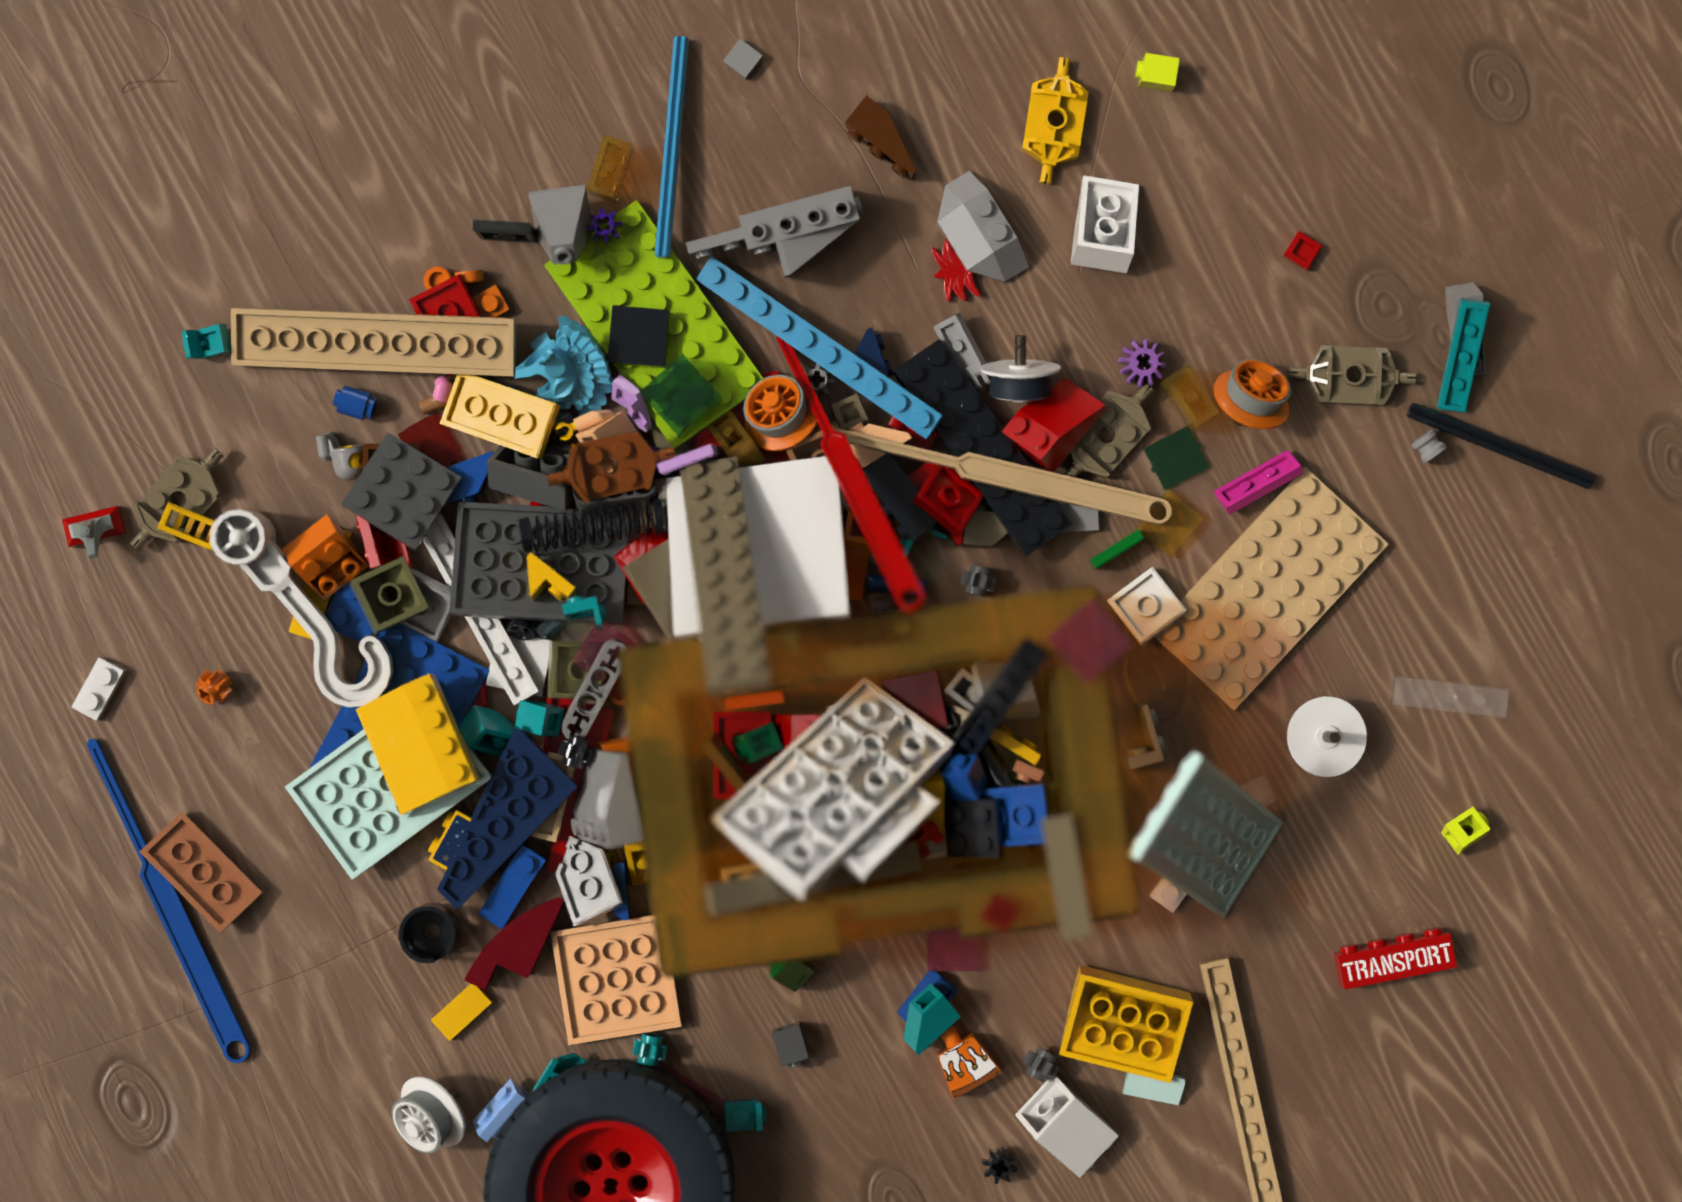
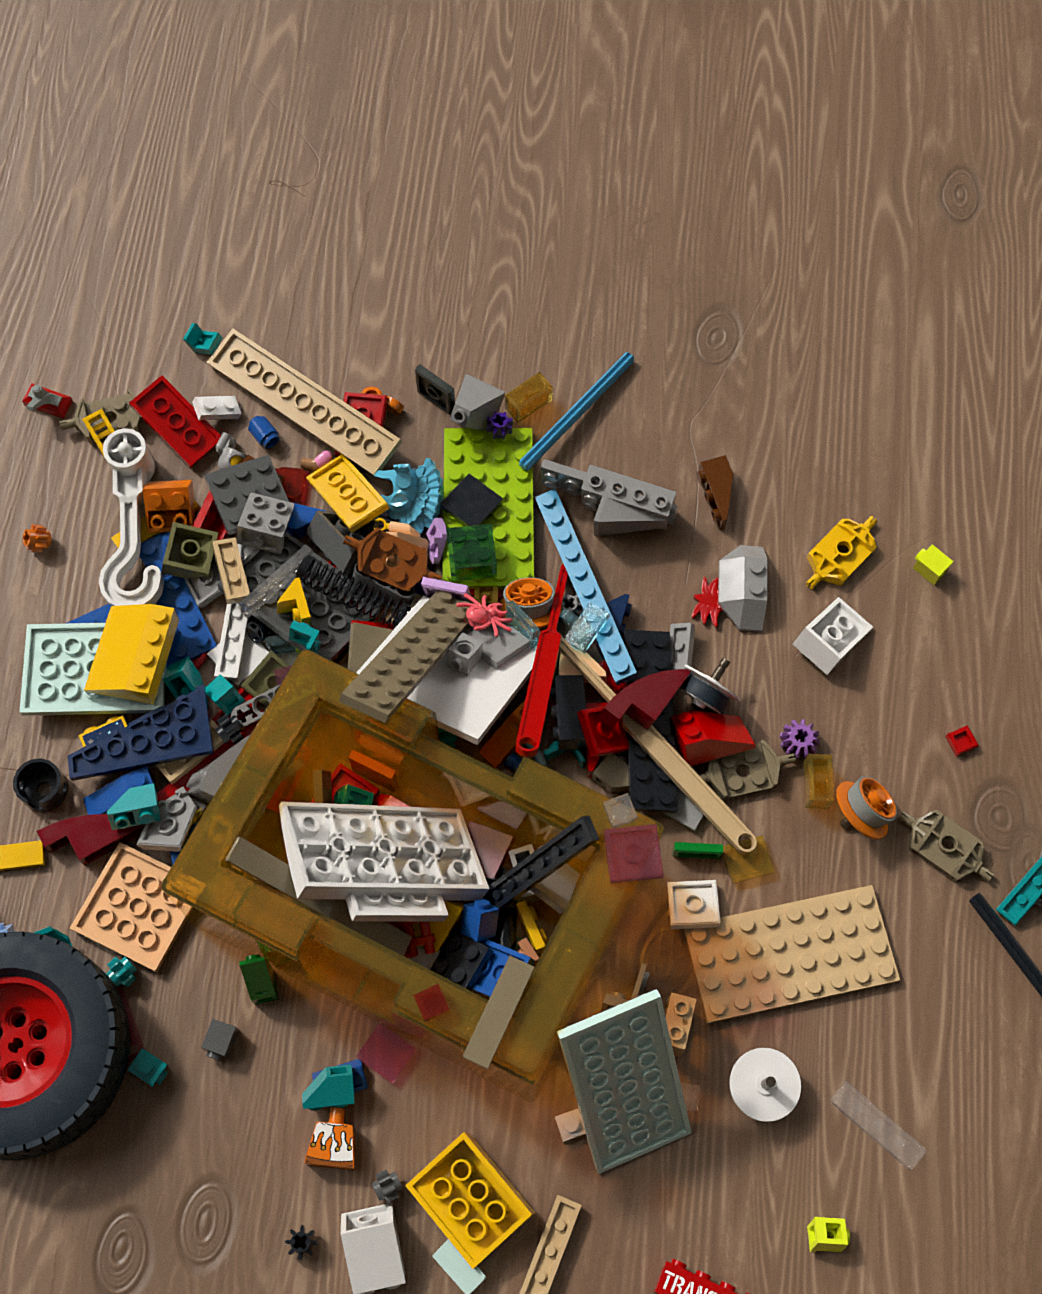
camera: 40 degrees right, 20 degrees down
orange plate [473,285,511,317] -> none
light grey tile [723,39,763,80] -> none
clear green piece [1143,426,1209,490] -> none
dark pink plate [1214,450,1303,515] -> none
light grey wheel [1411,428,1447,463] -> none
none -> teal slope [107,783,161,830]
none -> red plate [129,375,221,469]
none -> white plate [192,396,241,420]
none -> tan plate [212,538,250,604]
none -> light grey bracket [237,493,294,554]
none -> clear tile [241,545,312,618]
none -> light grey brick [446,633,483,676]
none -> coral animal [456,594,512,637]
none -> light grey tile [467,623,530,668]
none -> clear light blue tile [506,600,539,648]
none -> clear light blue plate [559,603,610,654]
none -> dark red slope [597,669,690,730]
none -> clear plate [603,793,638,829]
none -> tan window [664,993,696,1058]

